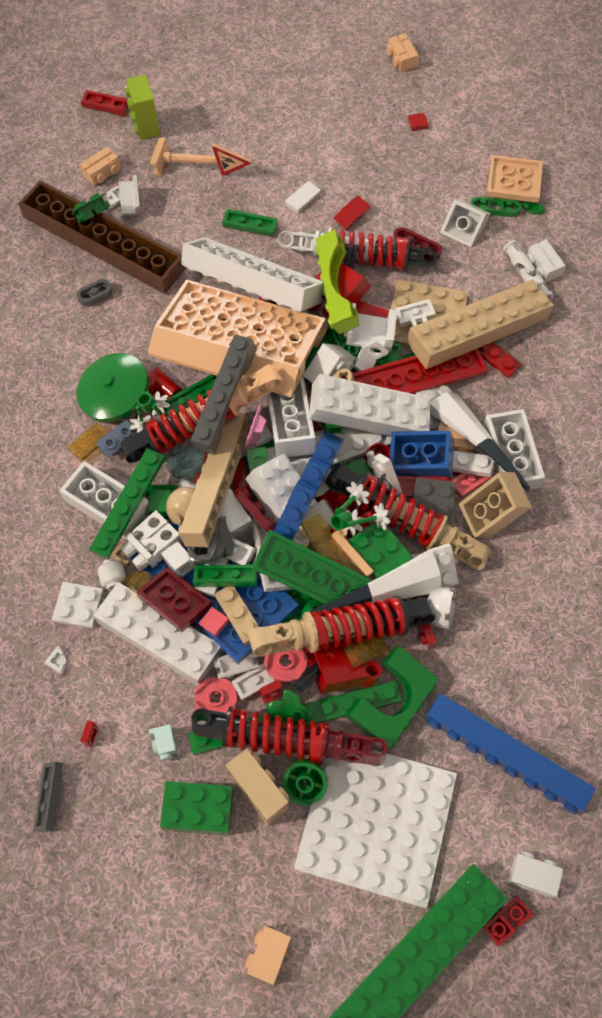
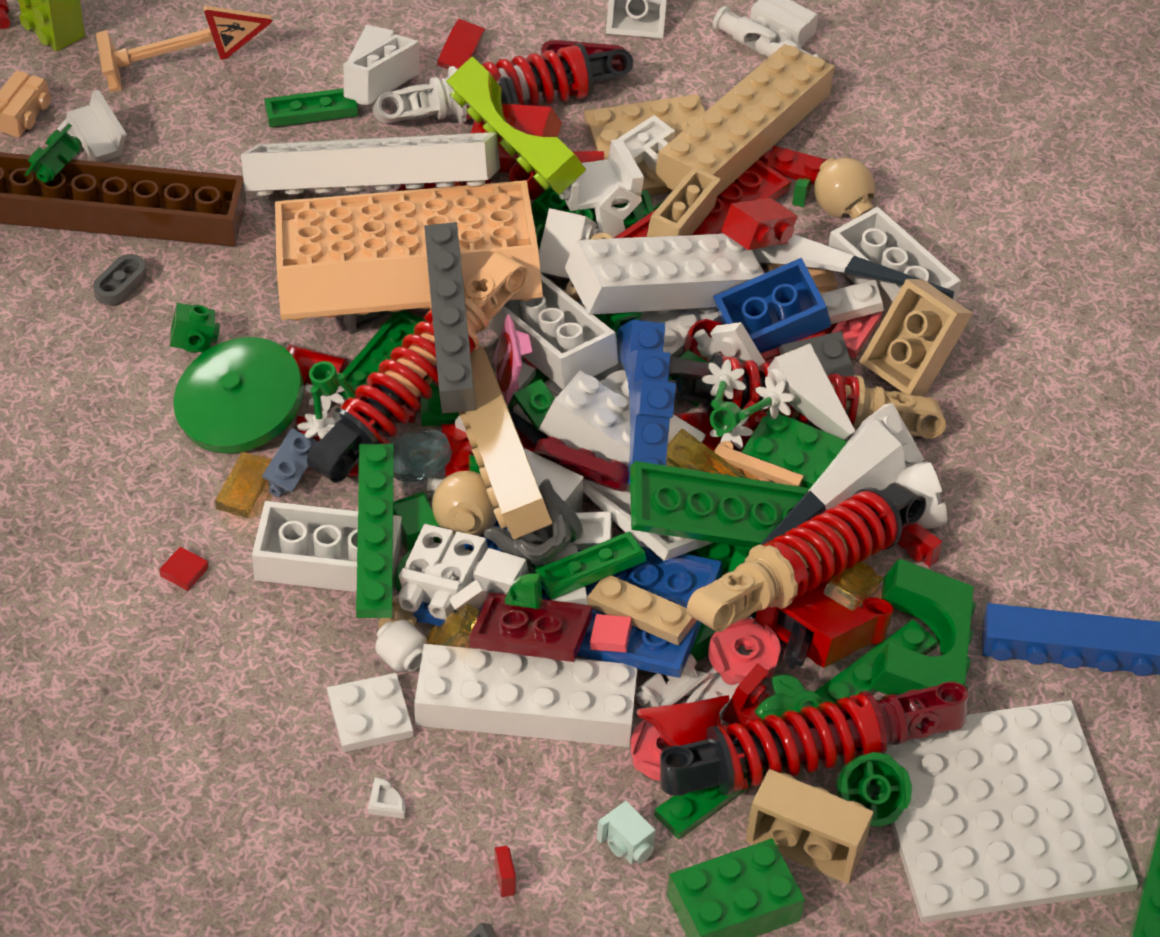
camera: 30 degrees left, 15 degrees down
none -> red tile [159,546,209,591]
none -> green brick [170,303,220,353]
none -> white brick [343,34,419,105]
none -> white tile [450,580,487,616]
none -> green tile [505,574,543,609]
none -> red hat [637,695,730,747]
none -> tan brick [647,166,721,237]
none -> red brick [721,198,798,250]
none -> white slope [767,344,855,441]
none -> green tile [792,178,812,207]
none -> tan brick [814,158,875,220]

